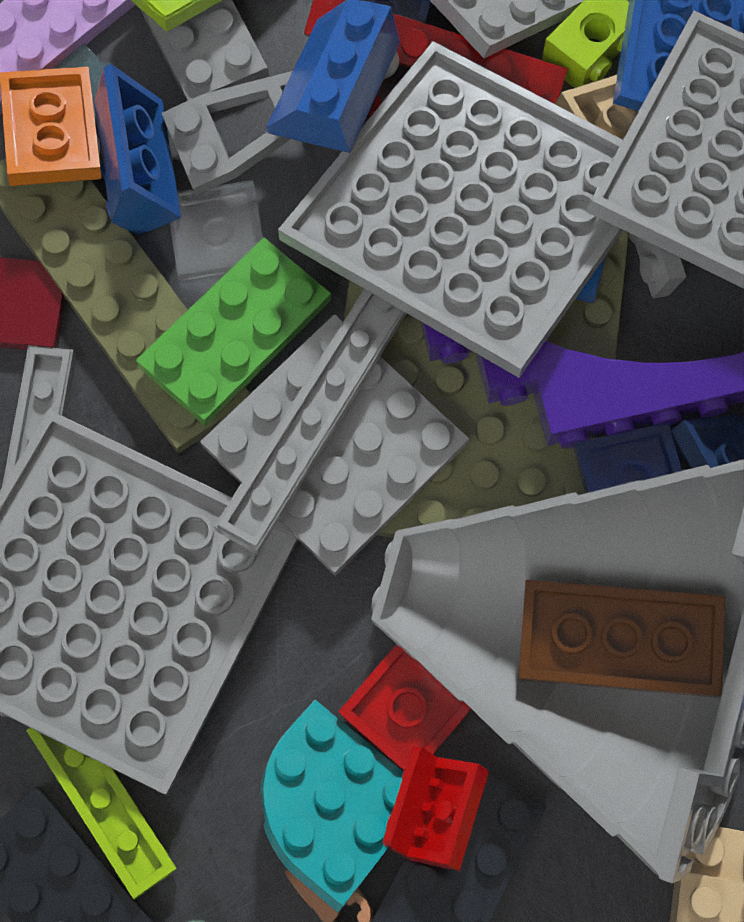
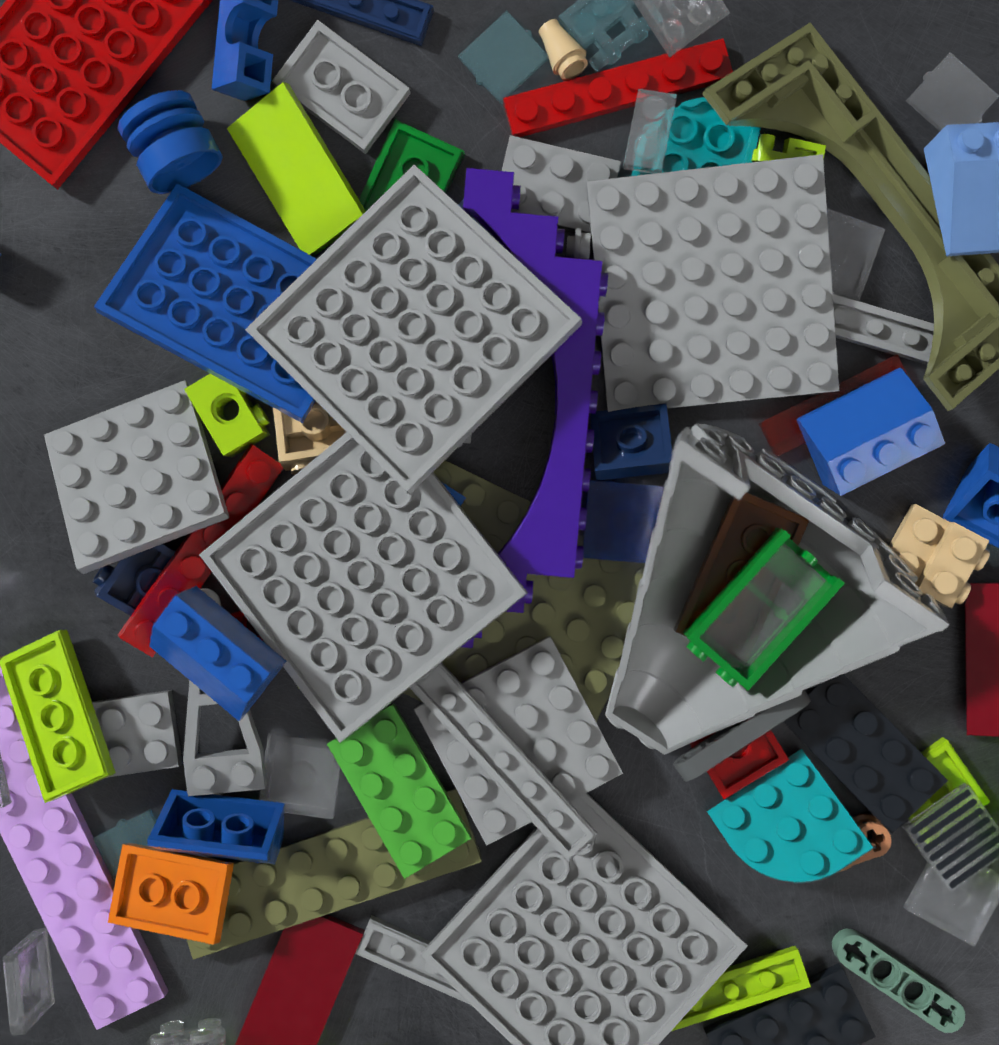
camera: 75 degrees left, 15 degrees up
red bracket [383,747,489,871] -> none
none -> dark grey beam [673,690,811,782]
none -> door [683,527,845,691]

